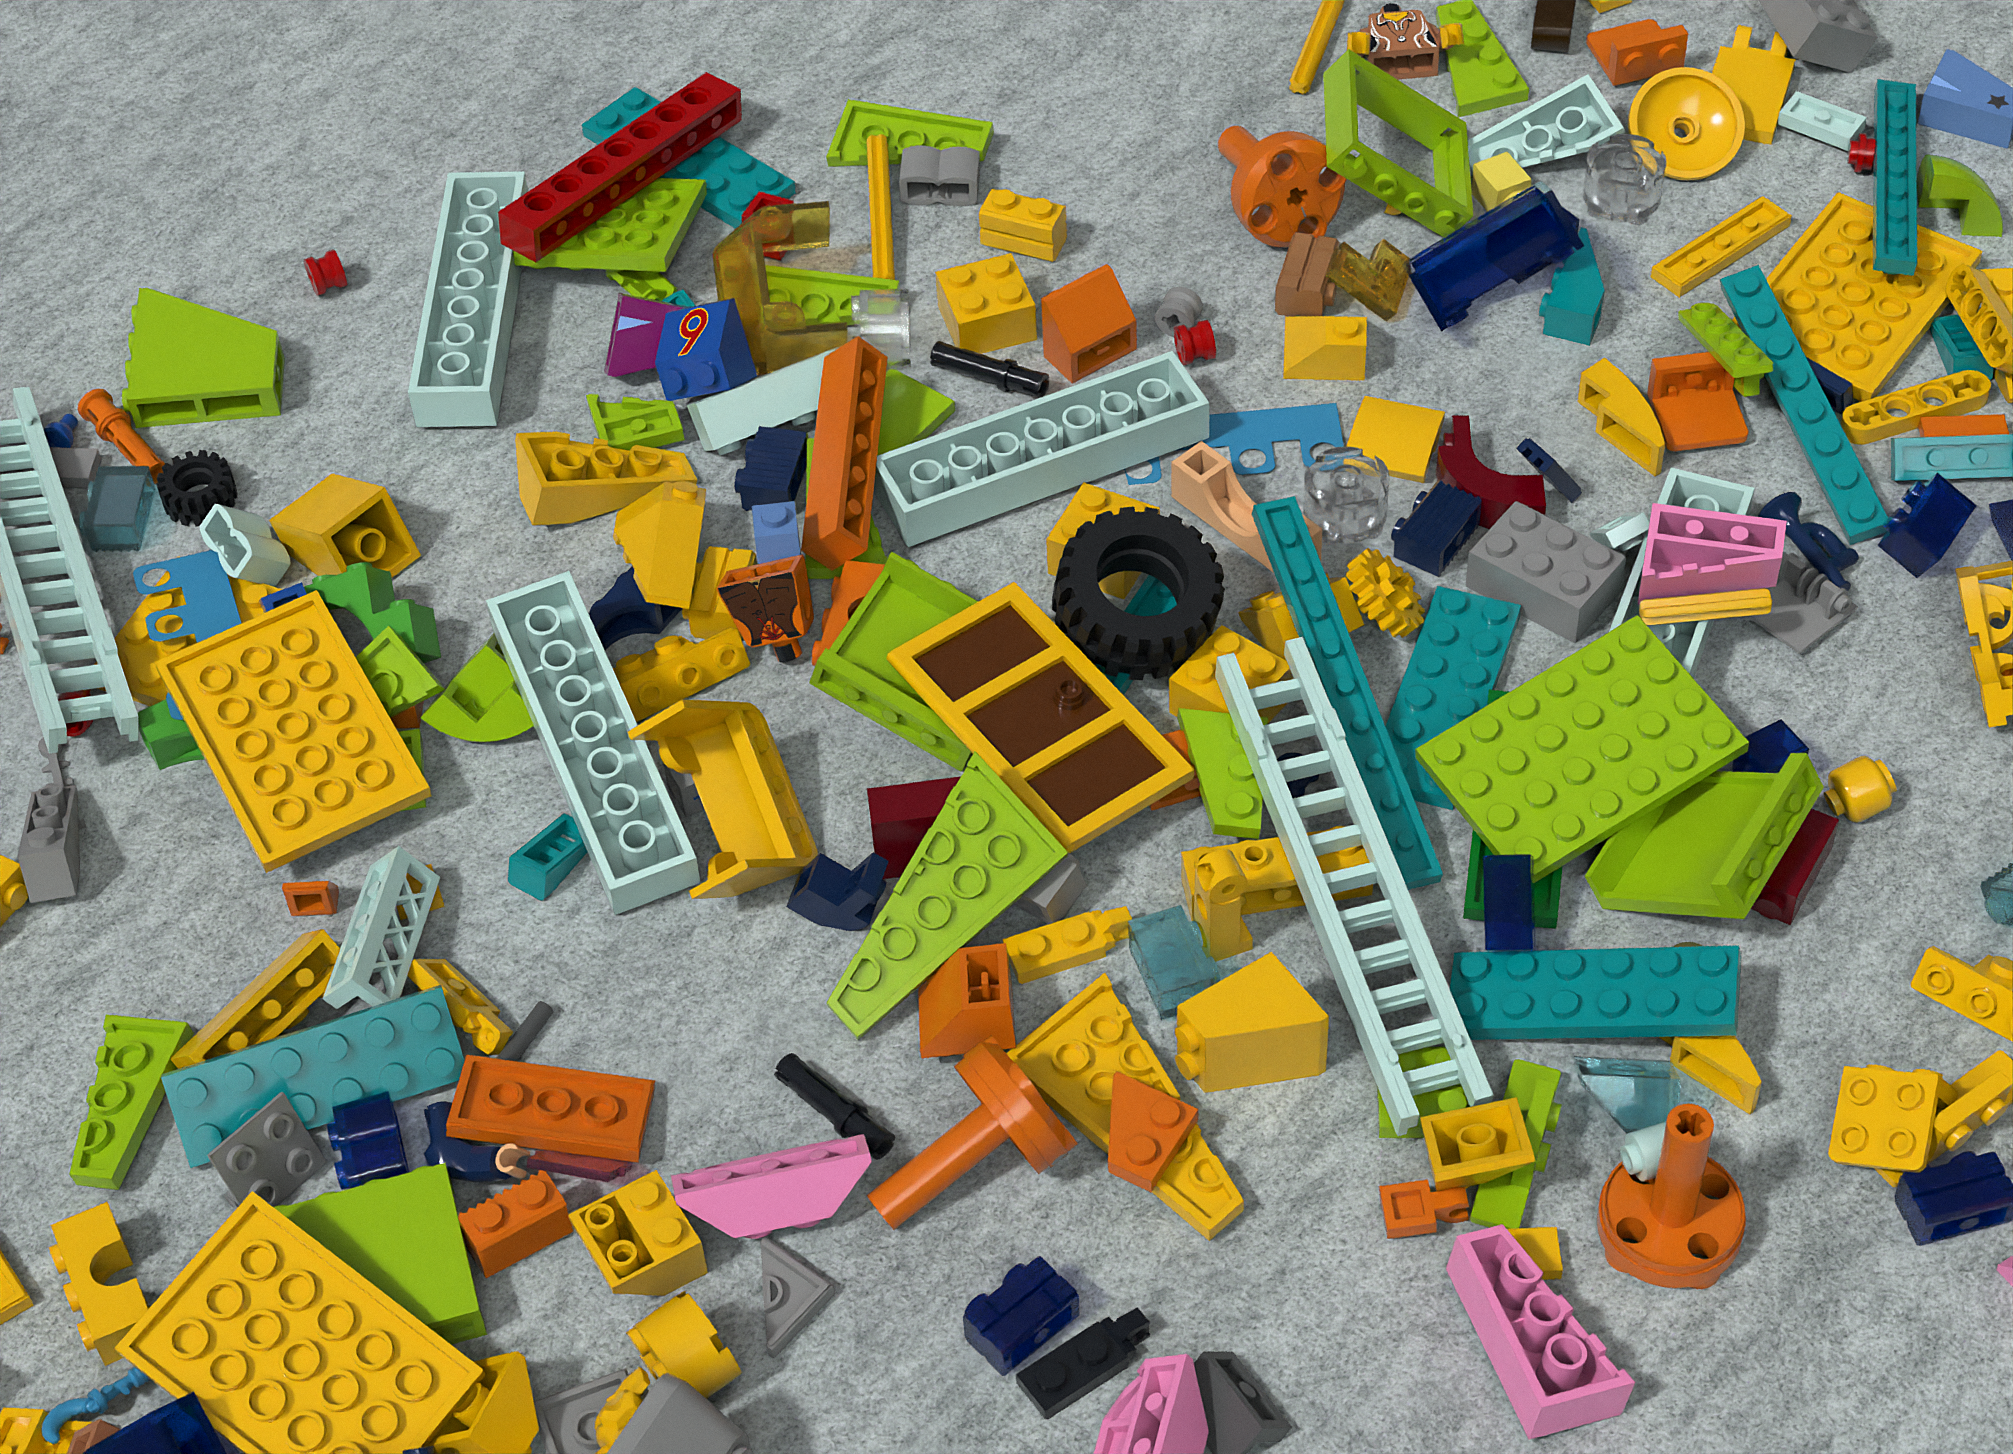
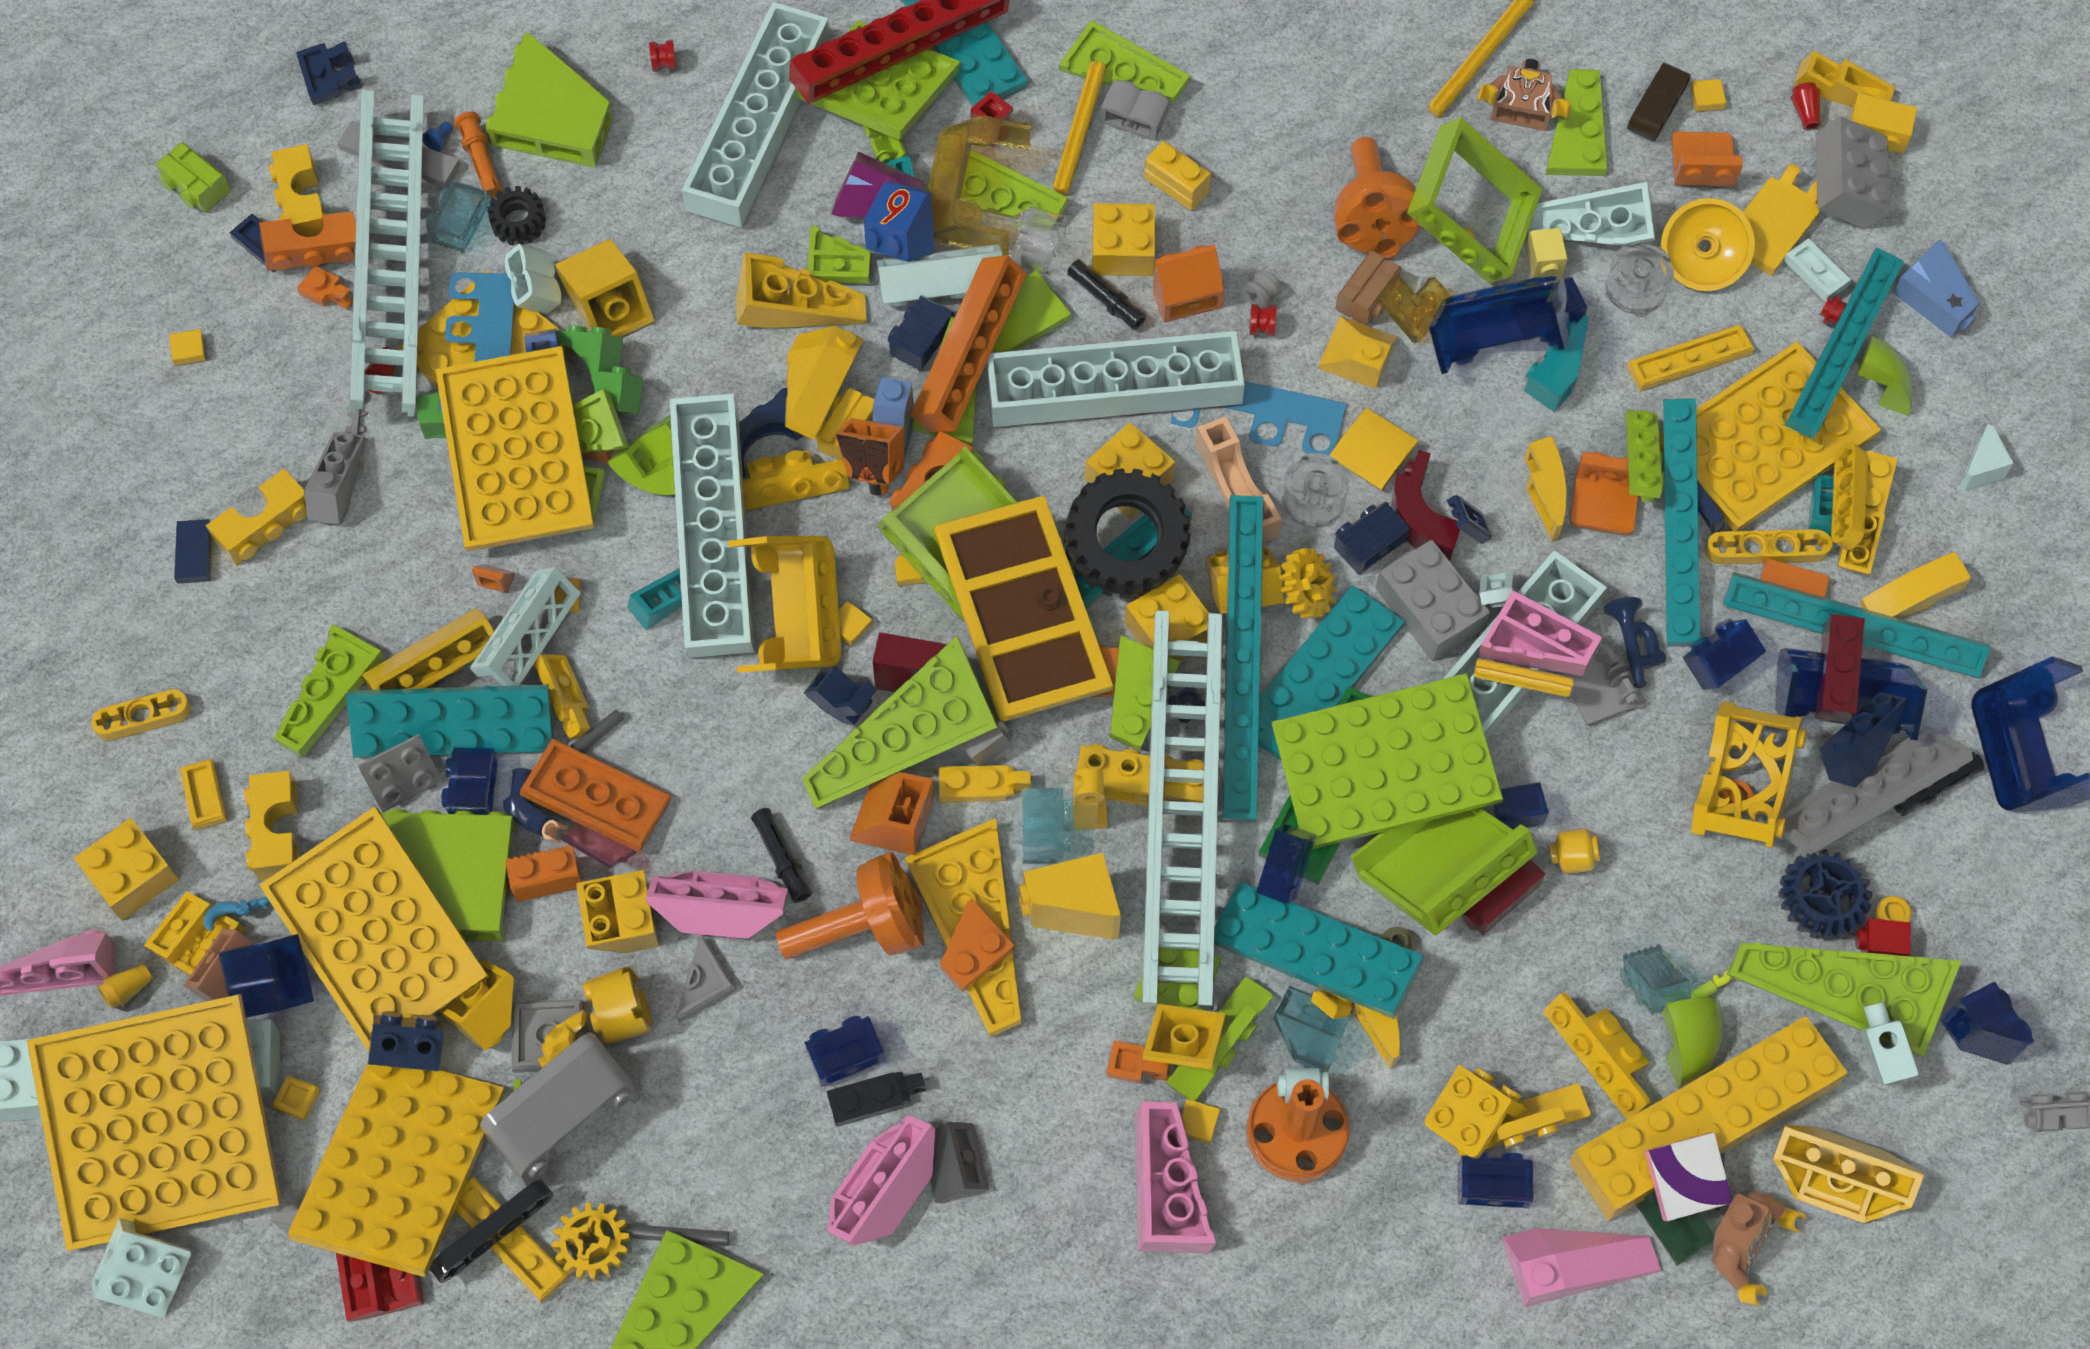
camera: 15 degrees right, 15 degrees up
none -> yellow tile [839,601,872,647]
none -> yellow tile [895,554,927,586]
none -> yellow tile [1311,989,1354,1020]

